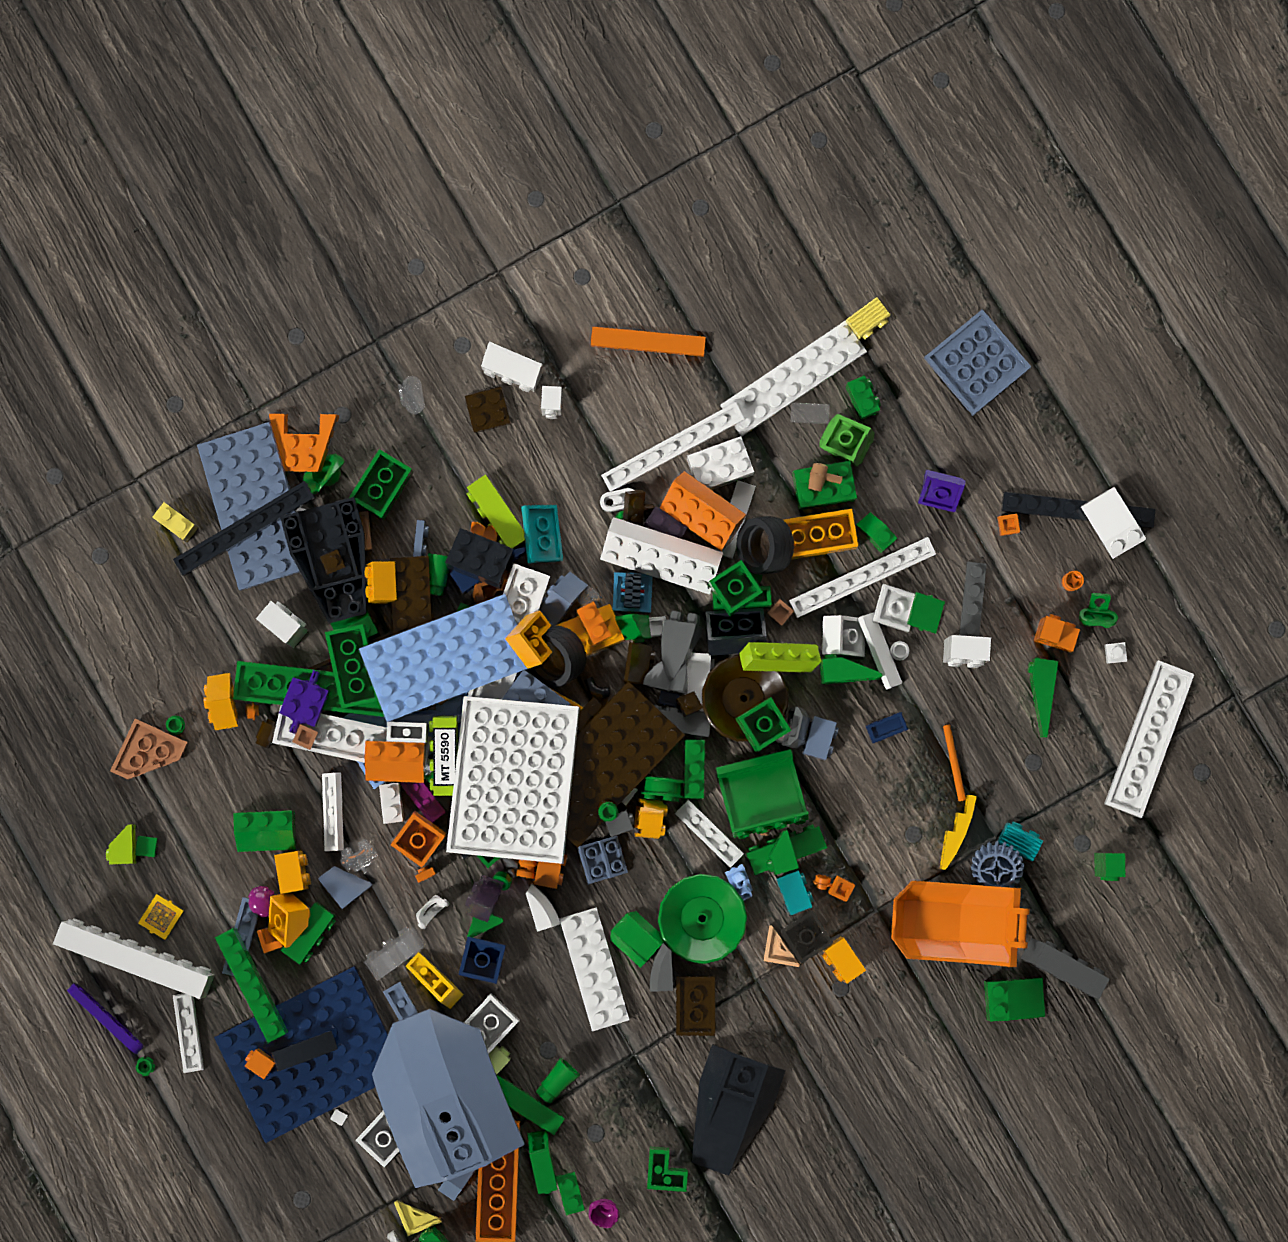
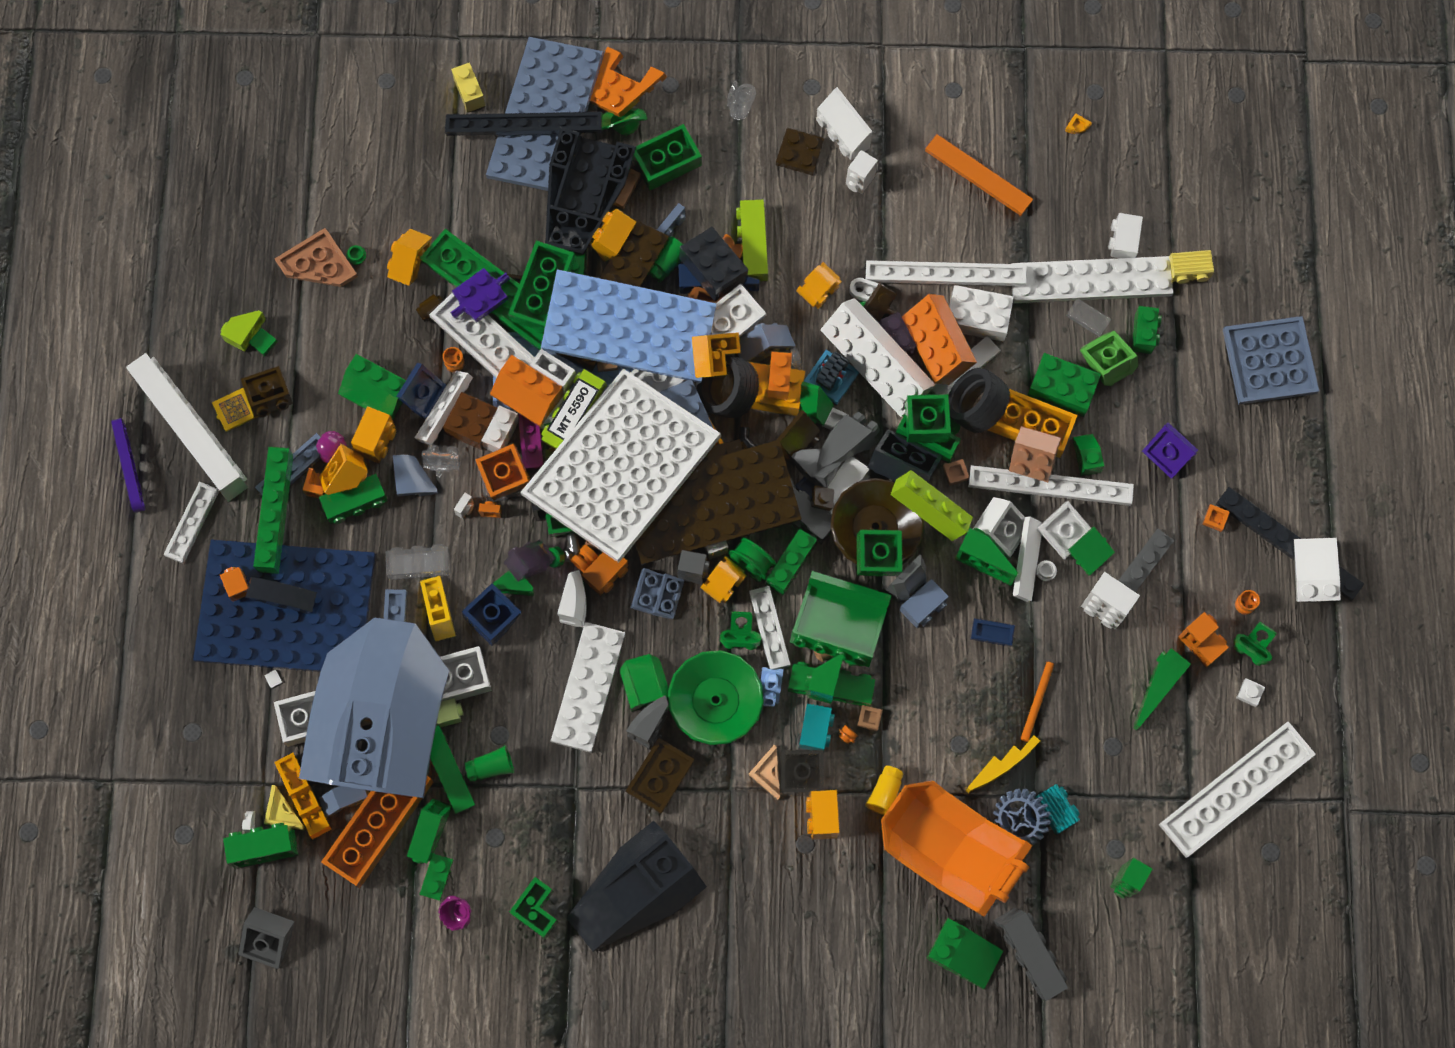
camera: 35 degrees right, 10 degrees down
green plate [136,1057,155,1076] -> none
orange plate [246,702,259,720] -> none
white brick [256,601,308,648] -> none
nougat plate [292,724,318,750] -> none
dark brown plate [320,549,346,575] -> none
white helmet [416,895,449,929] -> none
teal tile [521,505,563,563] -> none
green plate [598,802,618,822] -> none
medium nougat piece [808,463,842,492] -> none
orange plate [828,876,855,902] -> none
none -> dark brown plate [240,366,293,417]
none -> light orange slope [274,753,332,840]
none -> dark blue plate [396,363,447,419]
none -> orange wheel [443,347,465,372]
none -> reddish brown brick [443,392,498,450]
none -> white plate [454,493,474,519]
none -> green bracket [720,611,762,650]
none -> light orange brick [796,262,842,309]
none -> medium nougat tile [857,705,882,731]
none -> yellow plant [865,766,903,815]
none -> nougat brick [1009,426,1061,483]
none -> light orange tile [1065,113,1092,134]
none -> white brick [1108,213,1143,258]

